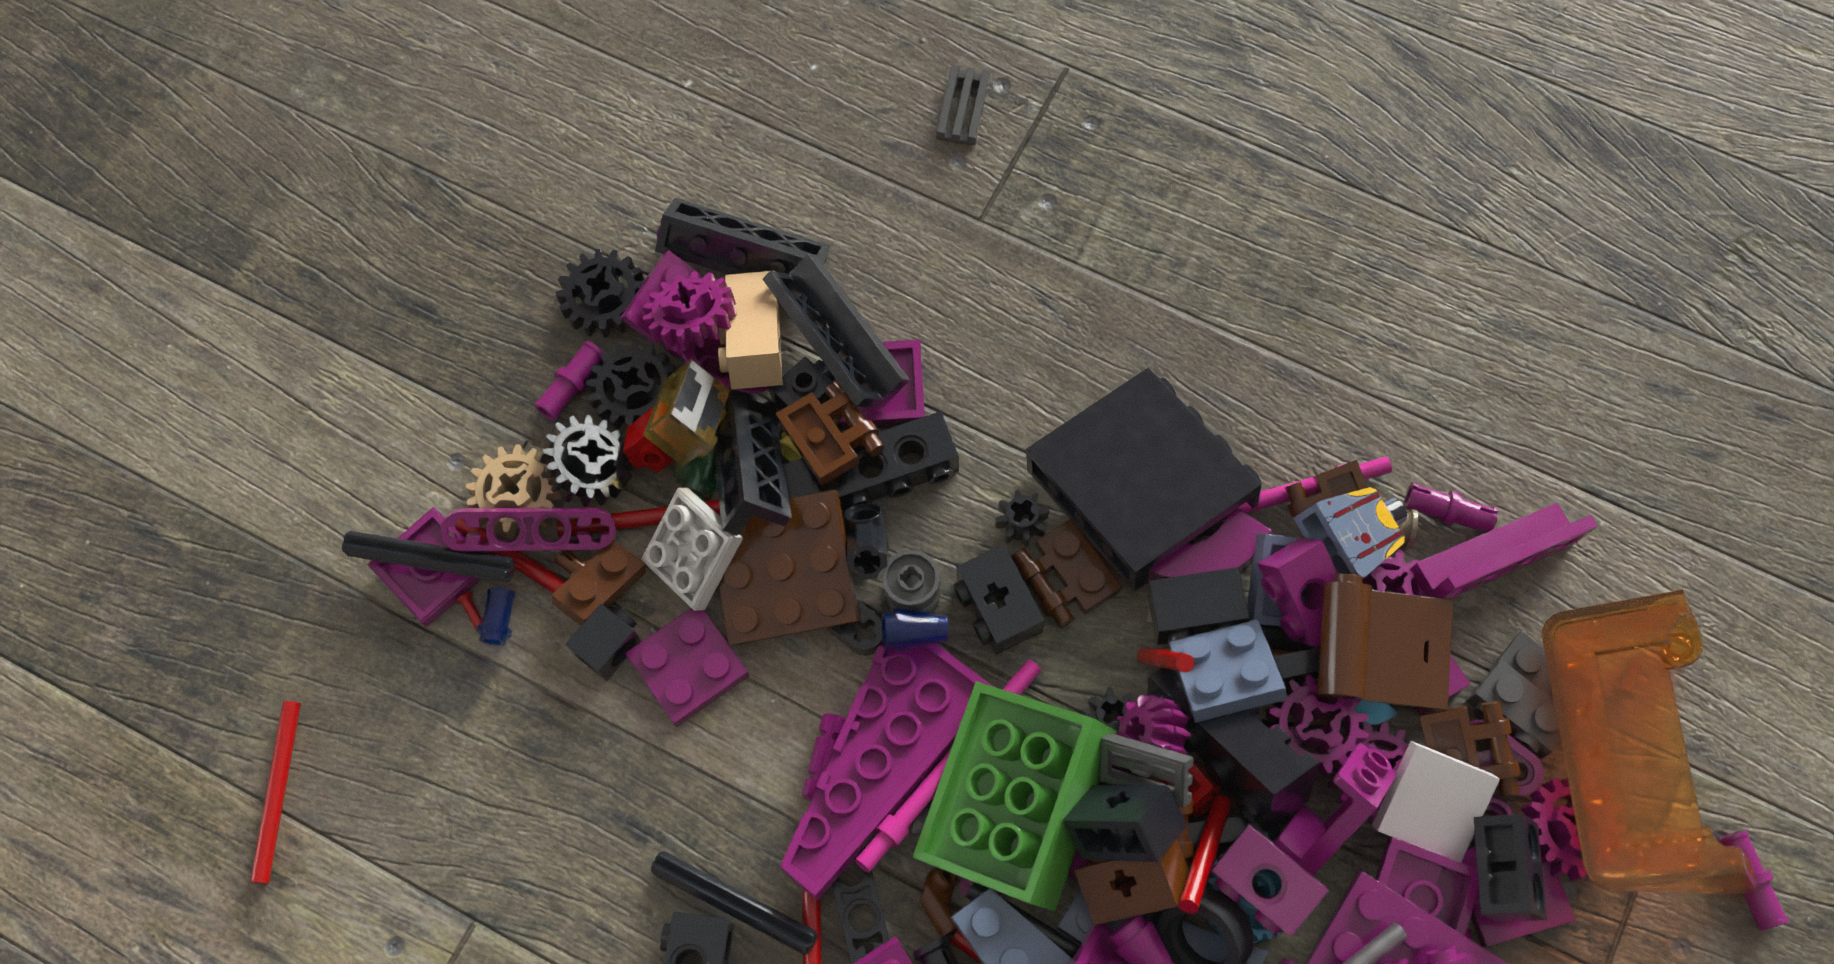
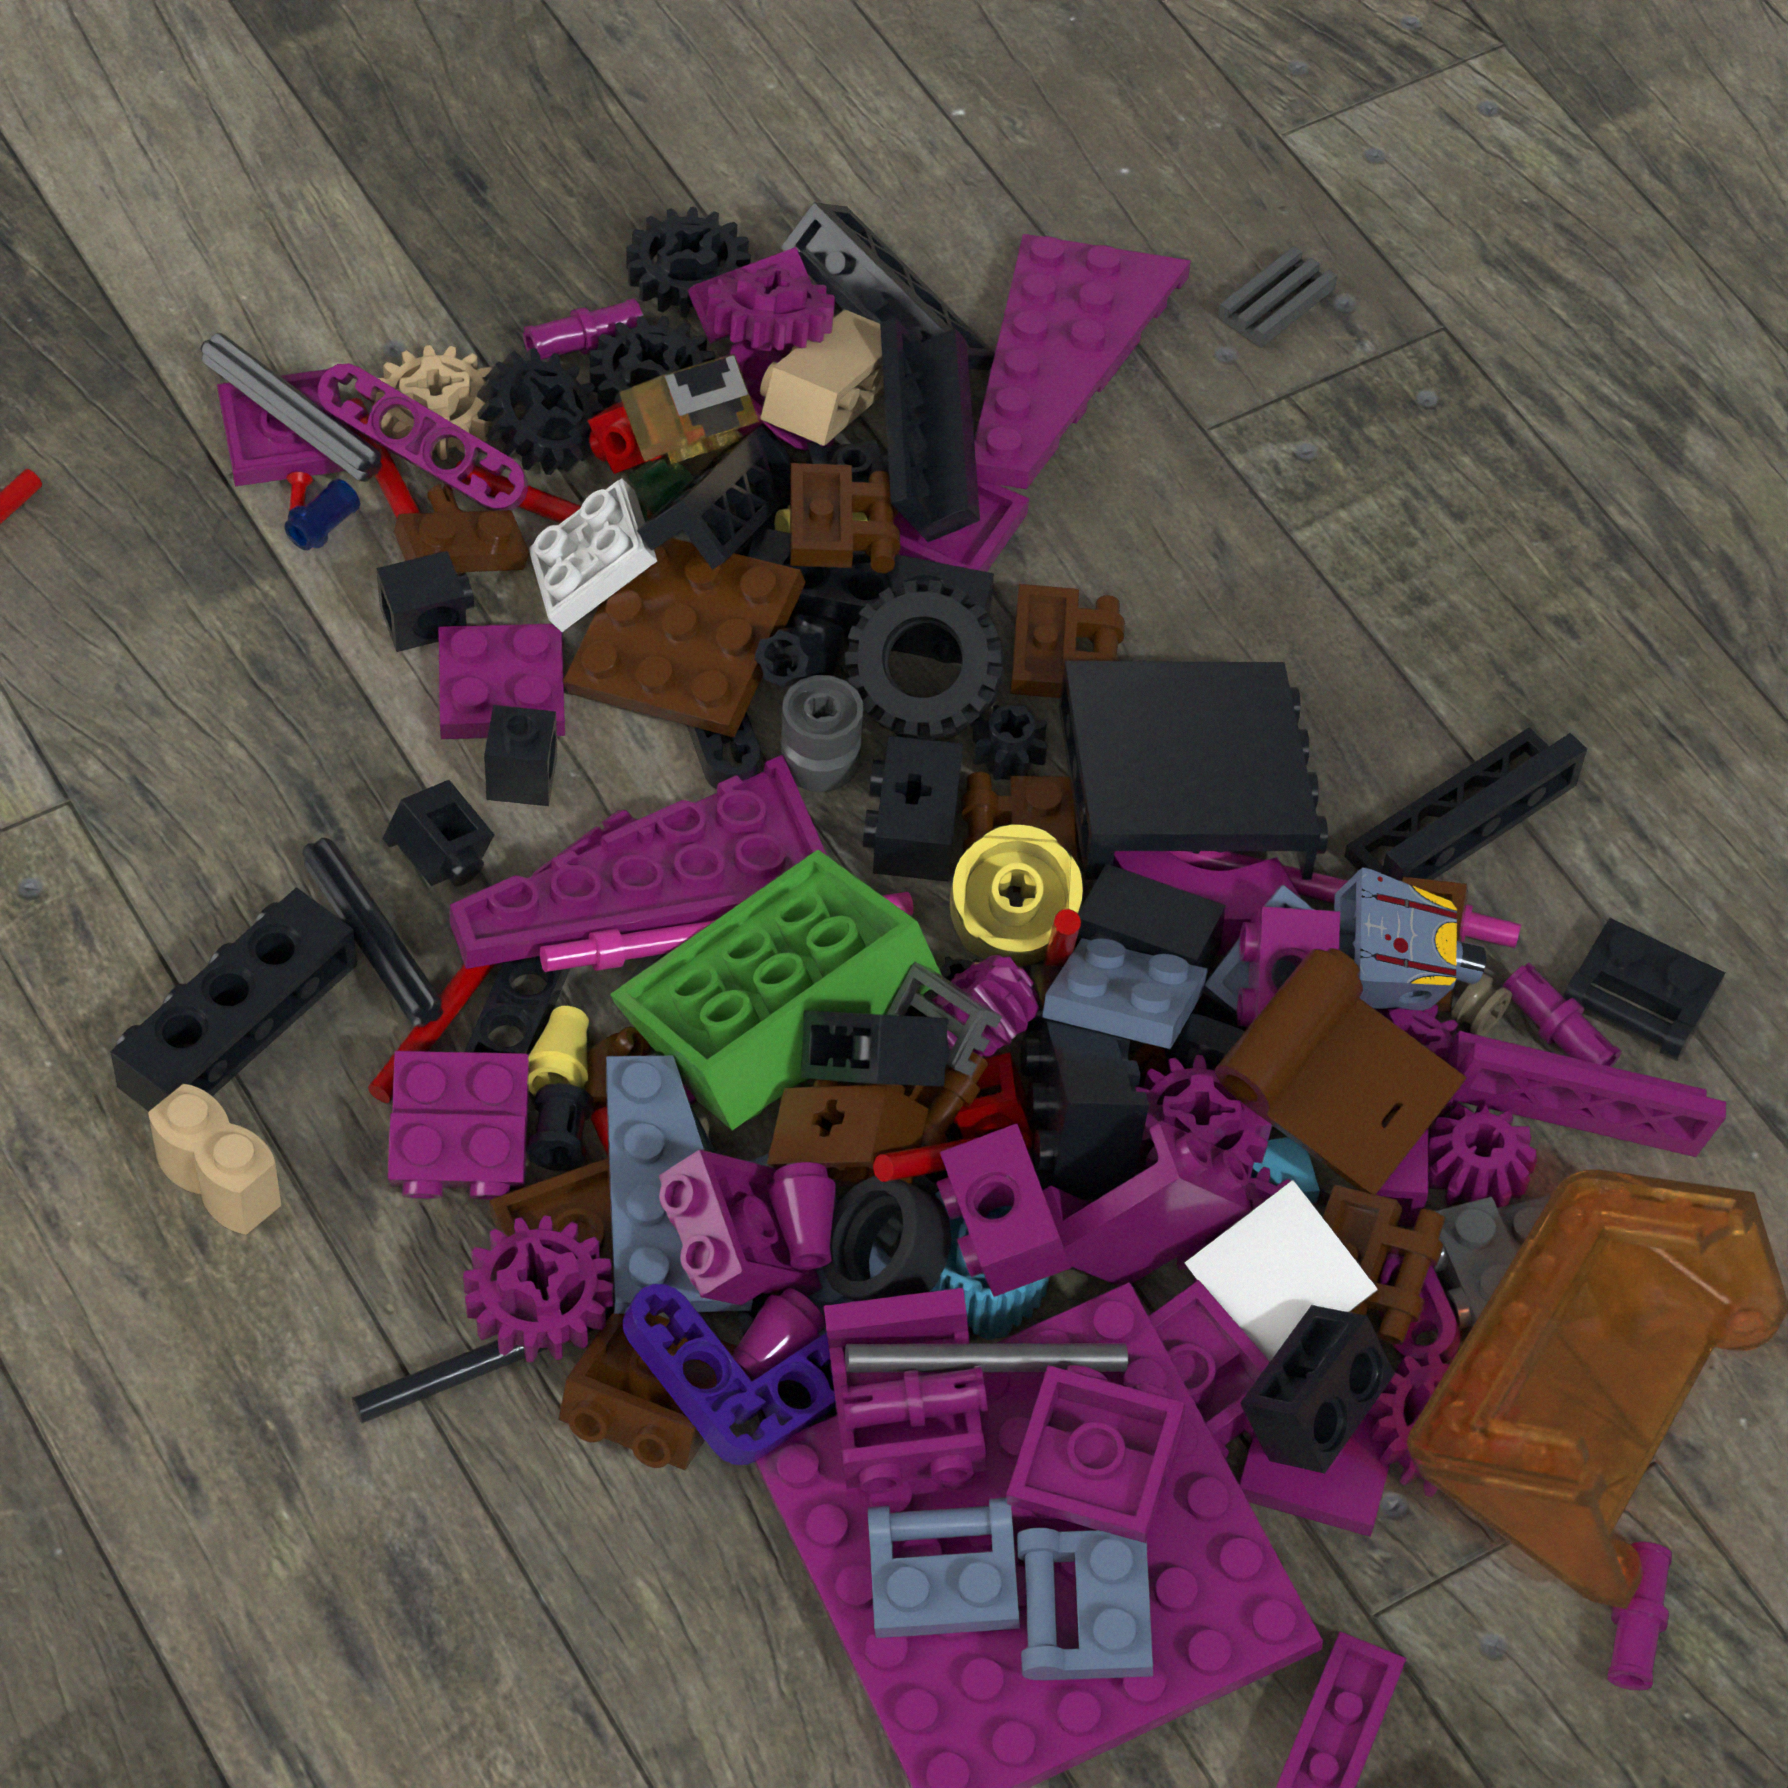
camera: 25 degrees right, 15 degrees down
clear blue cone [882,608,948,653] -> none
none -> black brick [382,780,495,887]
none -> black brick [484,705,557,806]
none -> light yellow cone [528,1006,589,1096]
none -> black tyre [845,580,1004,741]
none -> light yellow brick [950,825,1083,967]
none -> magenta wing [974,234,1191,489]
none -> reddish brown plate [1010,584,1125,698]
none -> black fence [1344,727,1587,881]
none -> magenta gear [1428,1100,1537,1208]
none -> black plate [1563,917,1726,1062]

